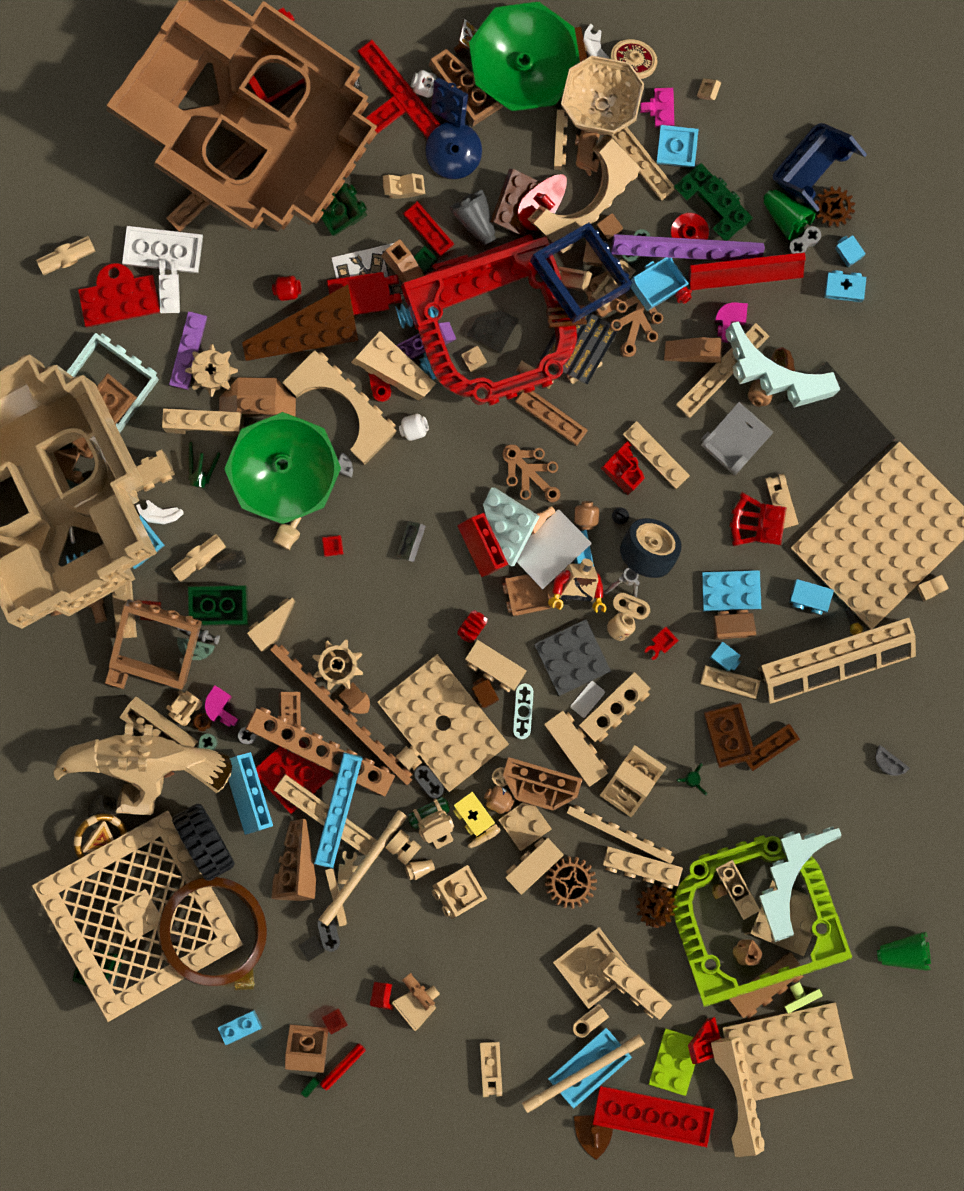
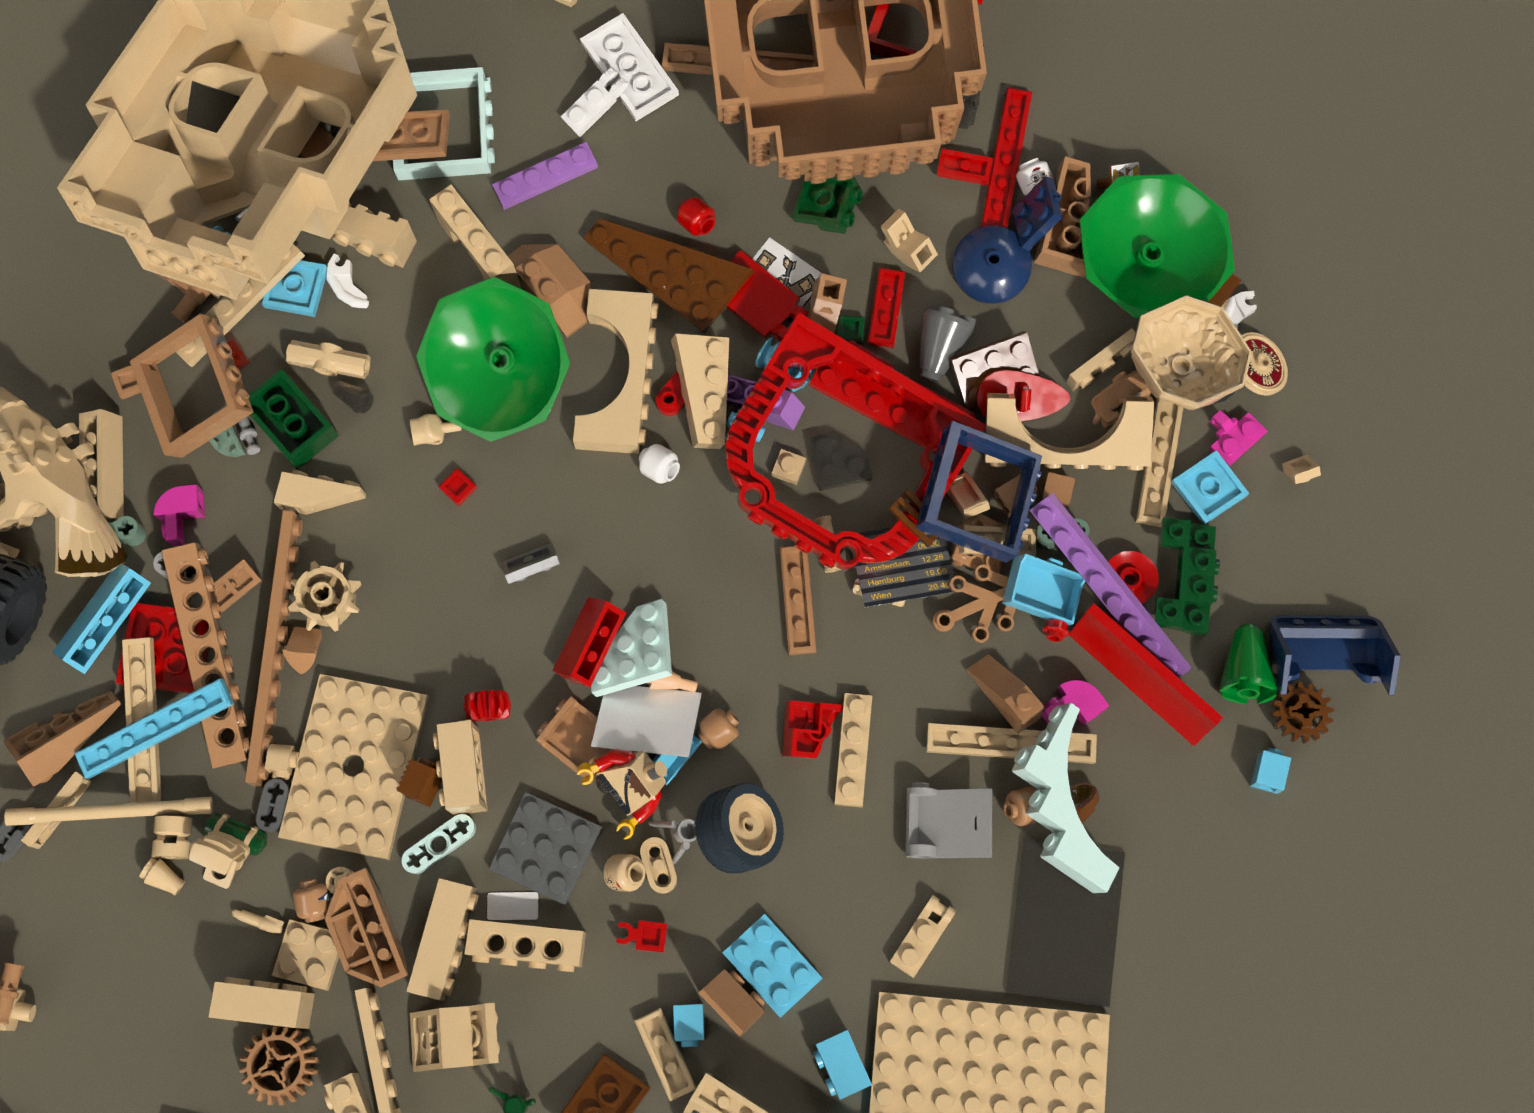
camera: 50 degrees right, 10 degrees down
red plate [78,263,160,328] -> none
tan piece [166,690,202,726] -> none
tan brick [185,344,238,397] -> none
dark green plant [188,442,221,488] -> none
reddish brown plate [193,713,212,731] -> none
tan plate [337,851,358,884] -> none
light grey tile [338,452,353,478] -> none
tan plate [432,865,487,919] -> none
light yellow brick [453,792,495,837] -> none
medium nougat plant [502,445,560,503] -> none
black piece [612,507,629,524] -> none
red plate [729,492,787,546] -> none
light grey axle [788,226,821,254] -> none
medium azure brick [824,270,866,303] -> none

